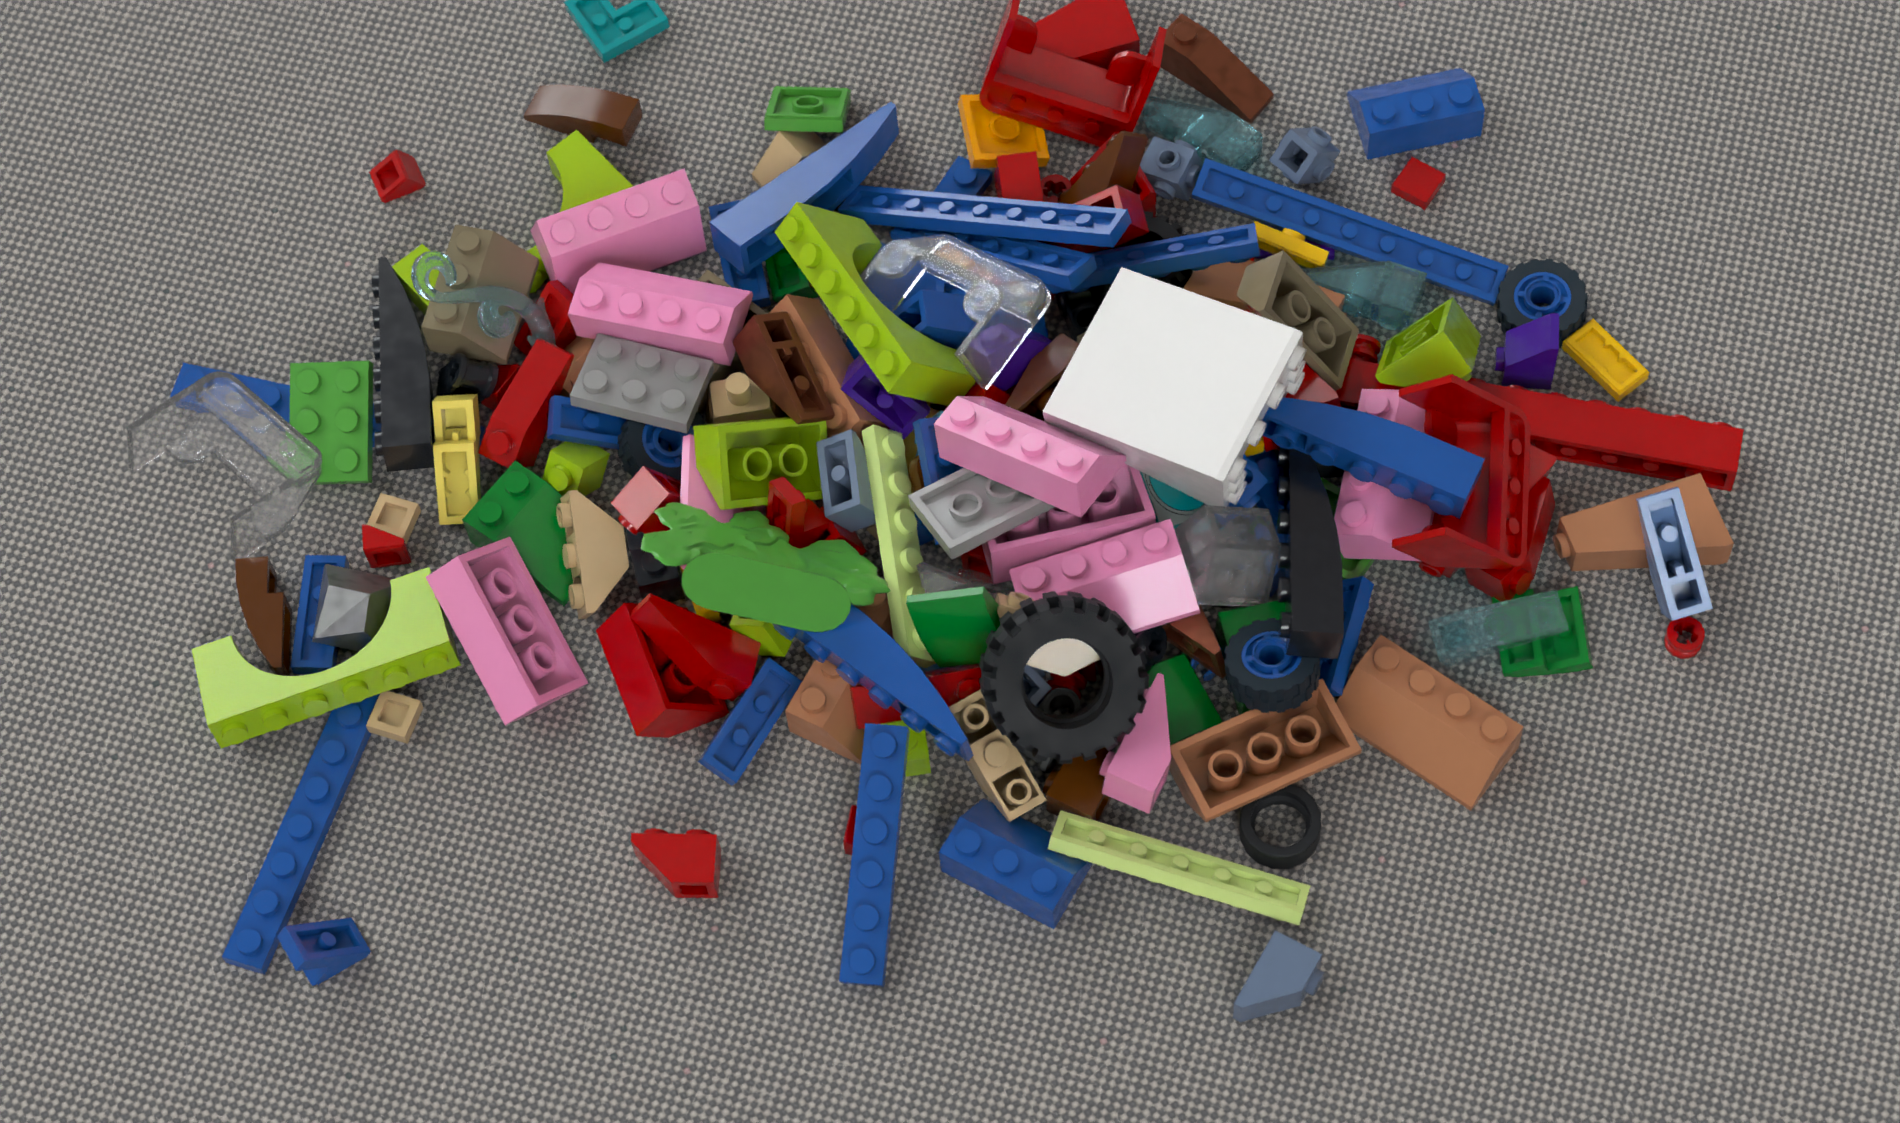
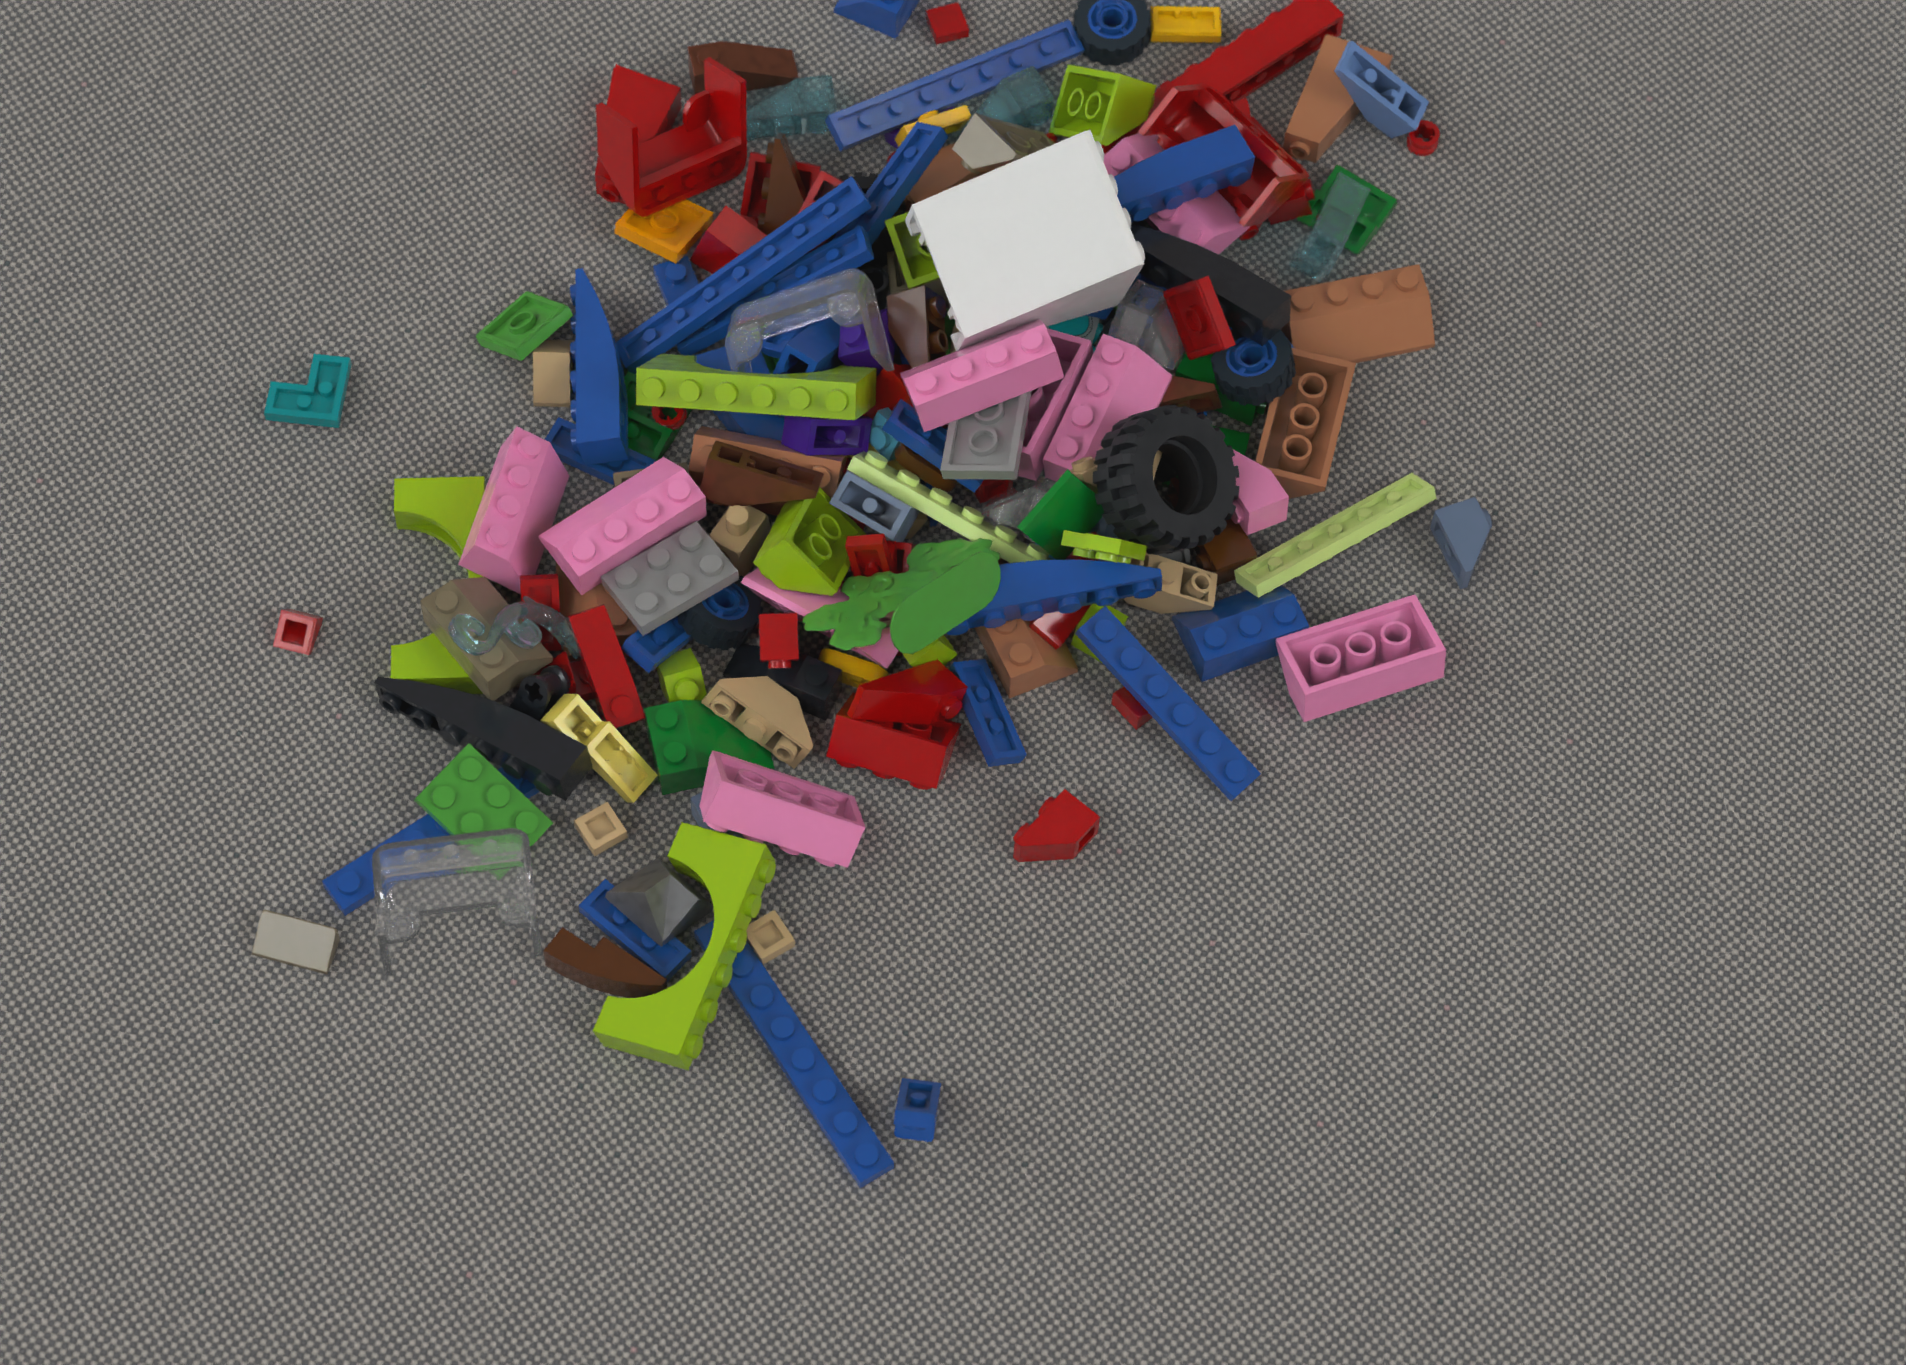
camera: 60 degrees left, 0 degrees up
red slope [362,524,412,568] -> none
reddish brown slope [523,84,643,147] -> none
sand blue brick [1140,136,1203,201] -> none
black tyre [1239,784,1321,869] -> none
sand blue brick [1269,126,1340,185] -> none
dark purple slope [1494,313,1559,390] -> none
none -> slope [252,910,340,974]
none -> lime plate [1061,530,1147,564]
none -> red tile [1163,275,1236,360]
none -> bright pink slope [1275,594,1446,722]

